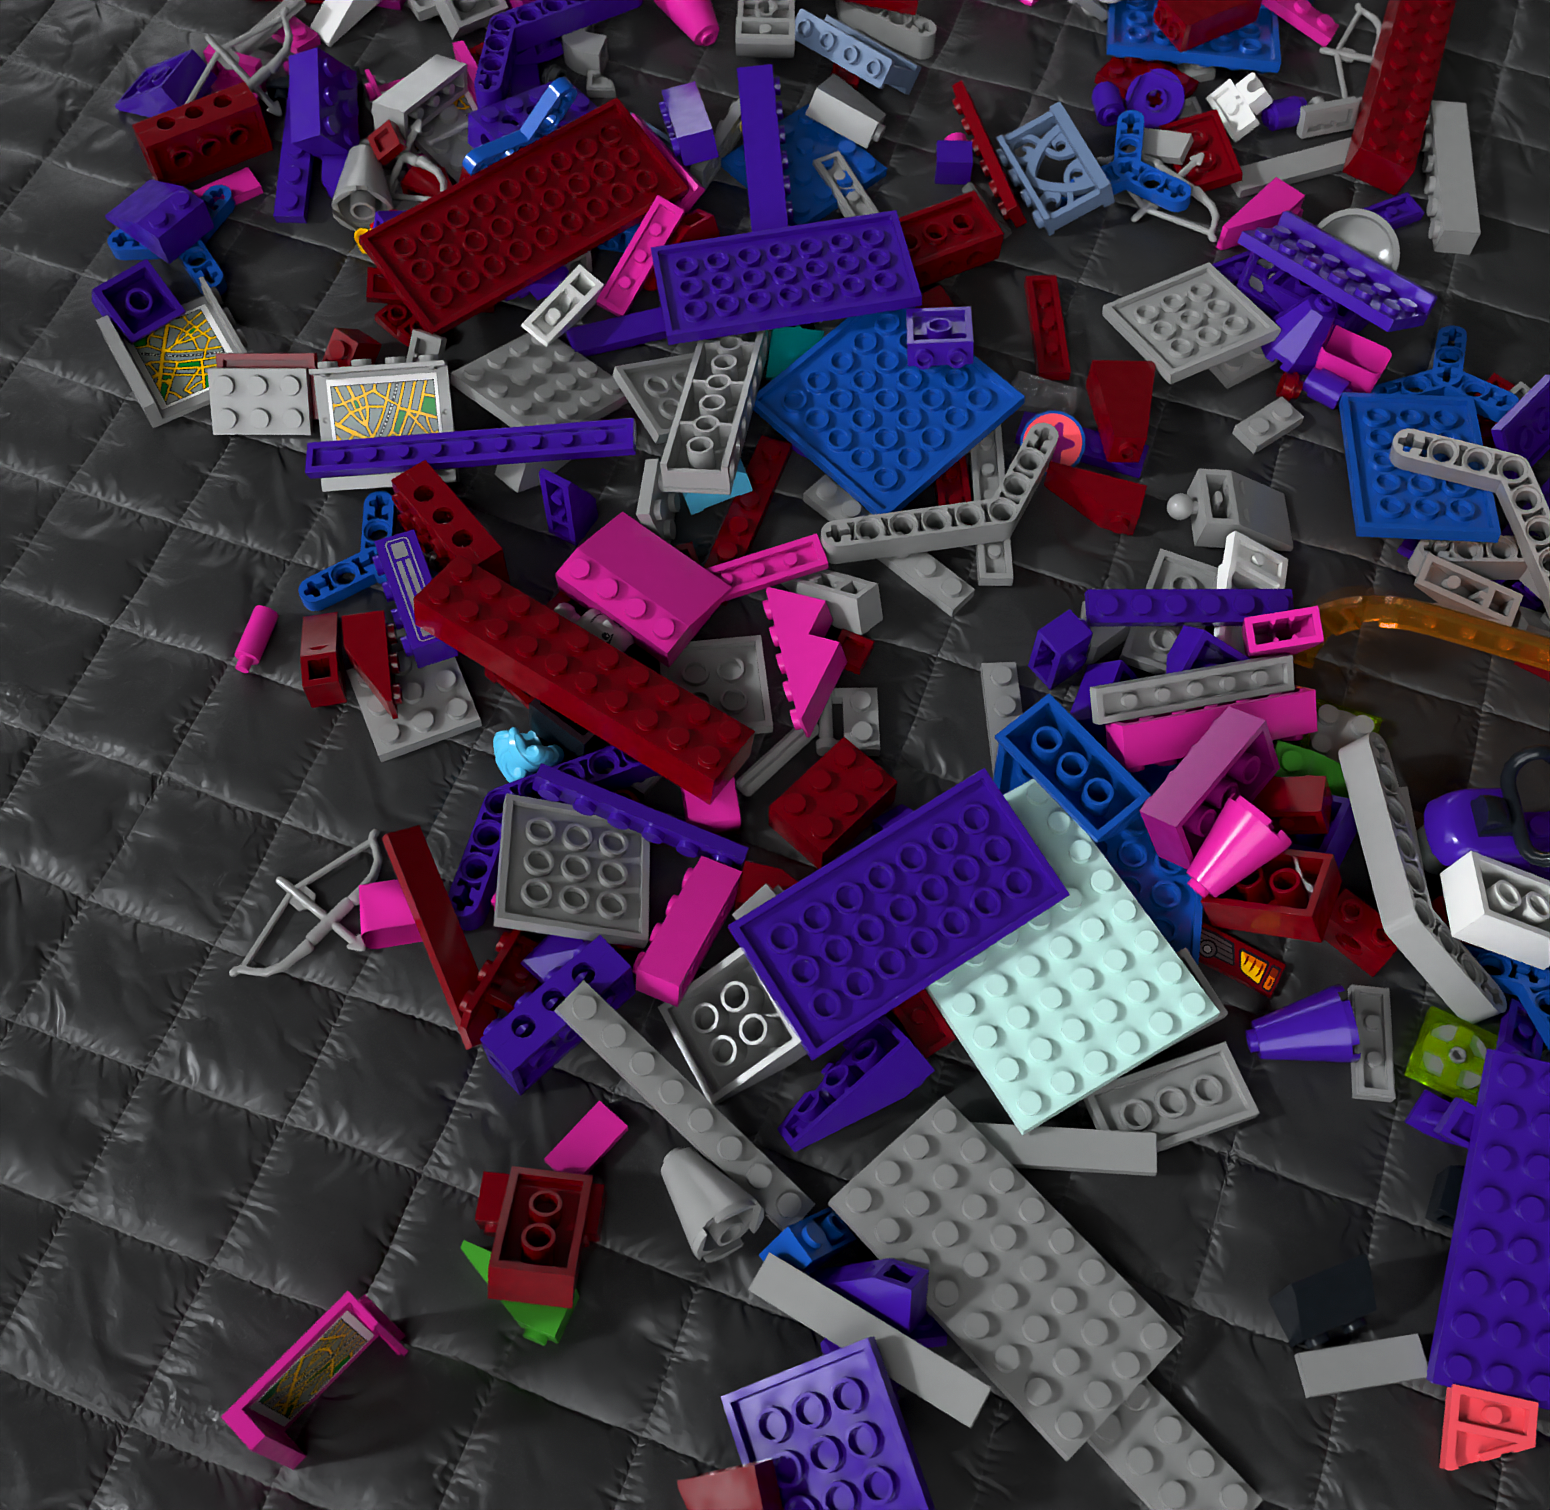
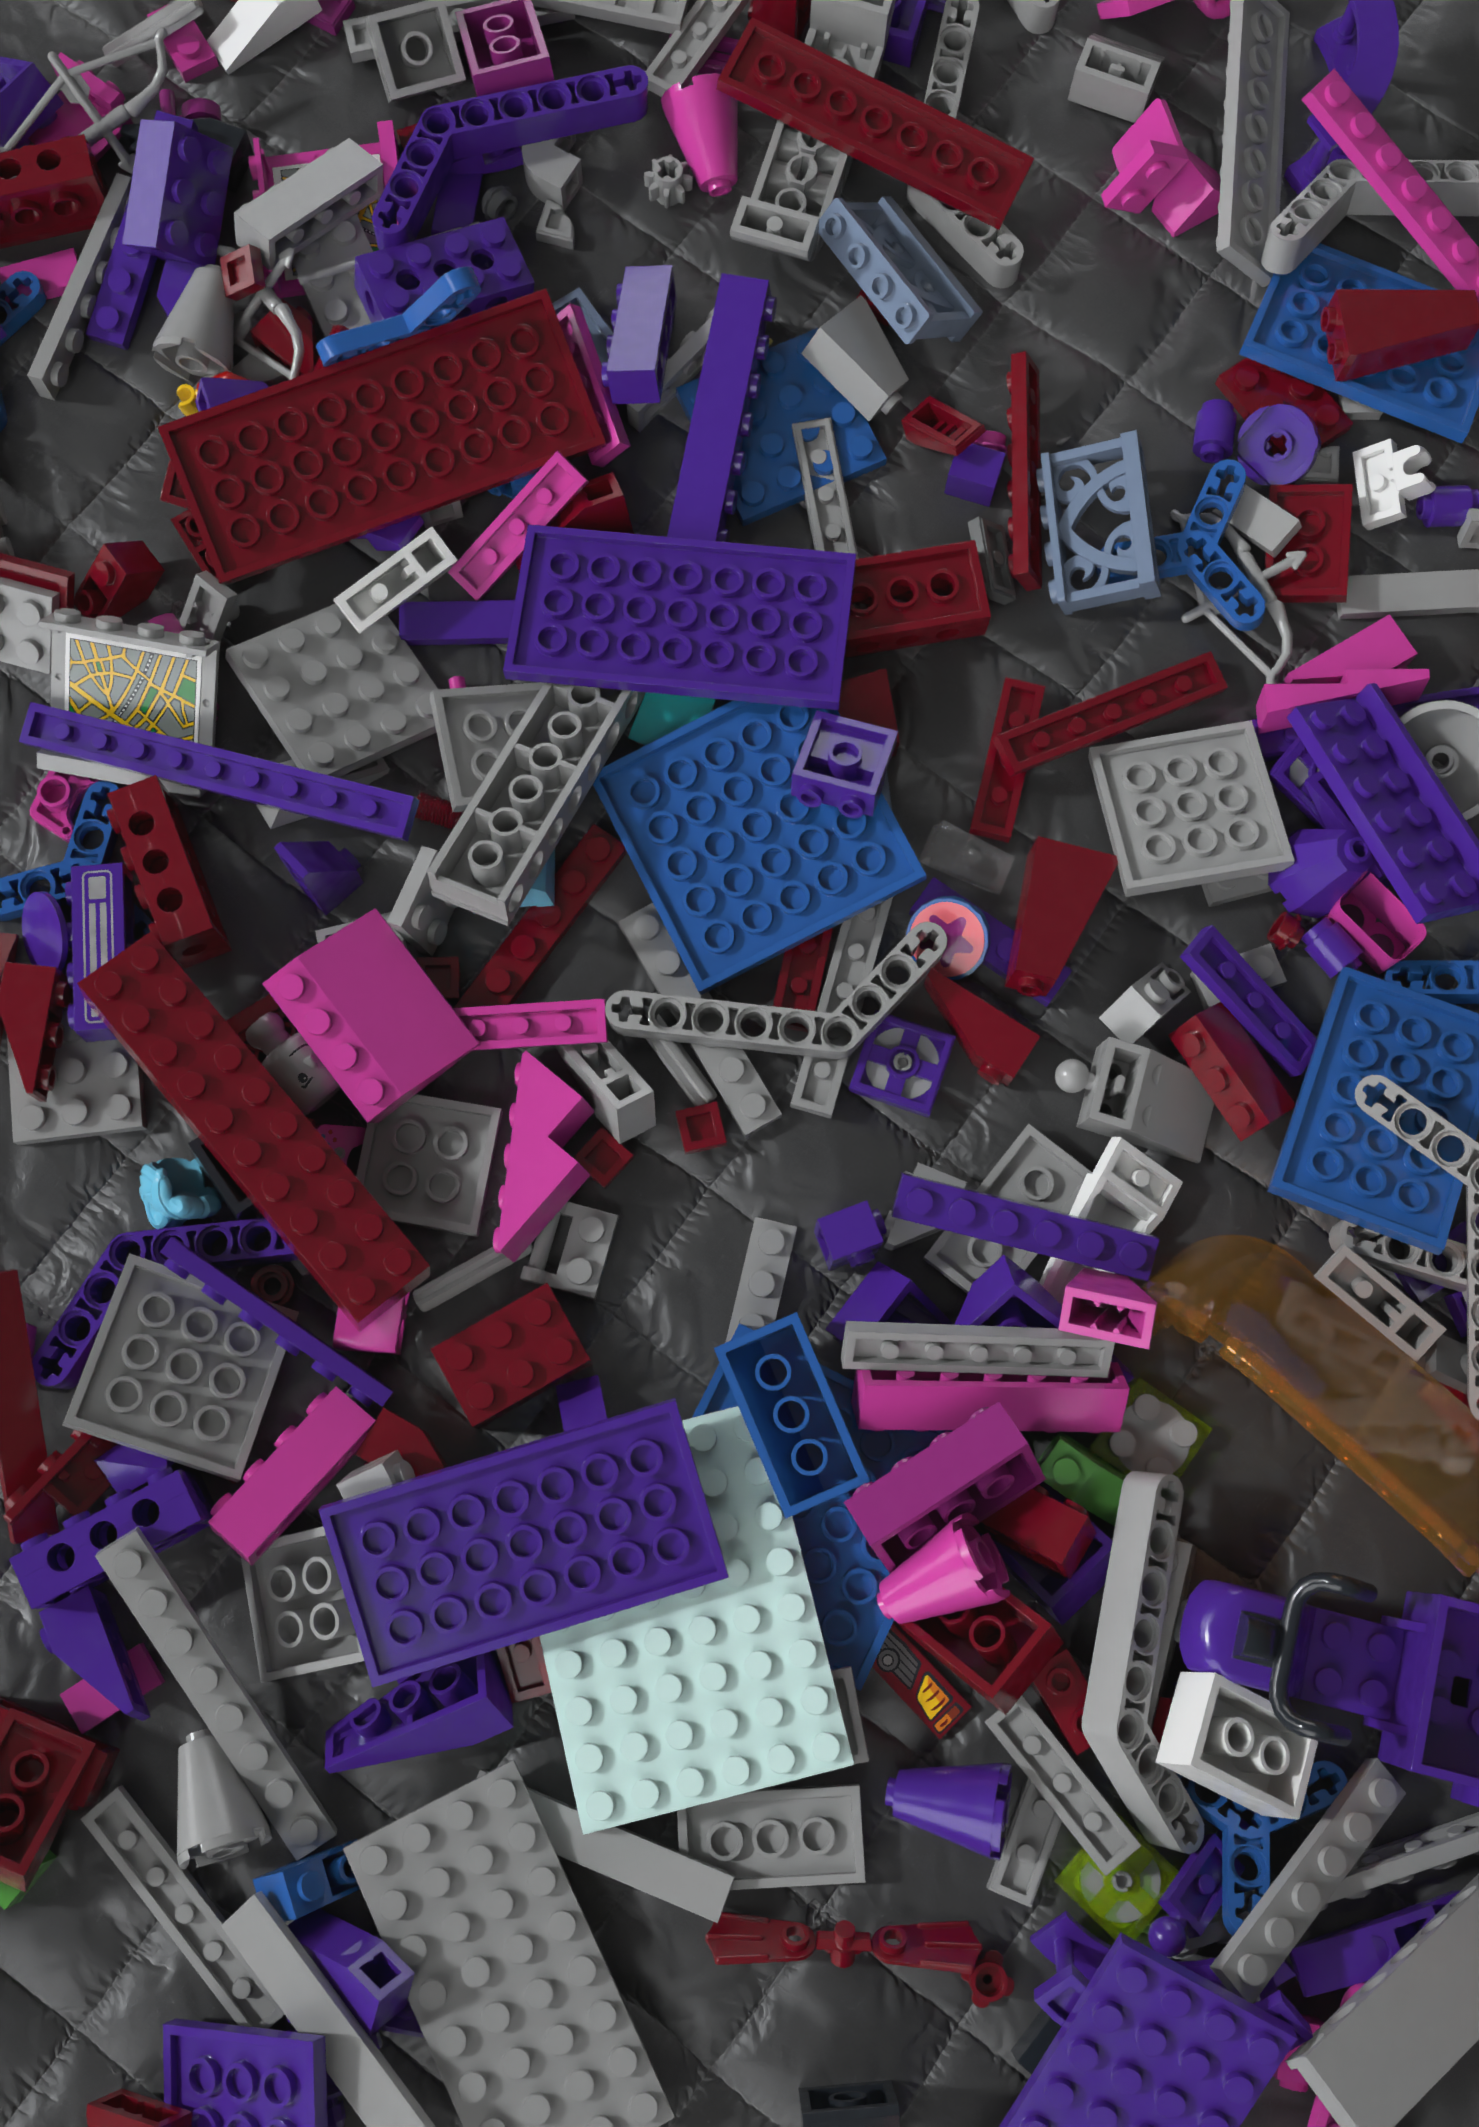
camera: 15 degrees right, 15 degrees up
none -> dark purple piece [22,891,69,971]
none -> light grey plate [27,173,132,401]
none -> dark pink piece [29,771,104,843]
none -> dark purple slope [39,1586,151,1721]
none -> light grey plate [81,1785,285,2029]
none -> dark red piece [415,792,464,830]
none -> light grey axle [628,1006,717,1106]
none -> light grey gear [644,154,693,208]
none -> dark red plate [675,1101,727,1155]
none -> dark red piece [705,1912,983,1974]
none -> dark purple piece [848,1010,956,1118]
none -> dark red slope [901,396,986,456]
none -> dark red plate [960,1950,1015,2008]
none -> light grey plate [984,1696,1141,1876]
none -> dark red plate [993,651,1228,777]
none -> light grey slope [1099,962,1191,1044]
none -> dark red brick [1168,1002,1296,1142]
none -> dark purple plate [1180,925,1317,1077]
none -> dark pink slope [1256,669,1430,734]

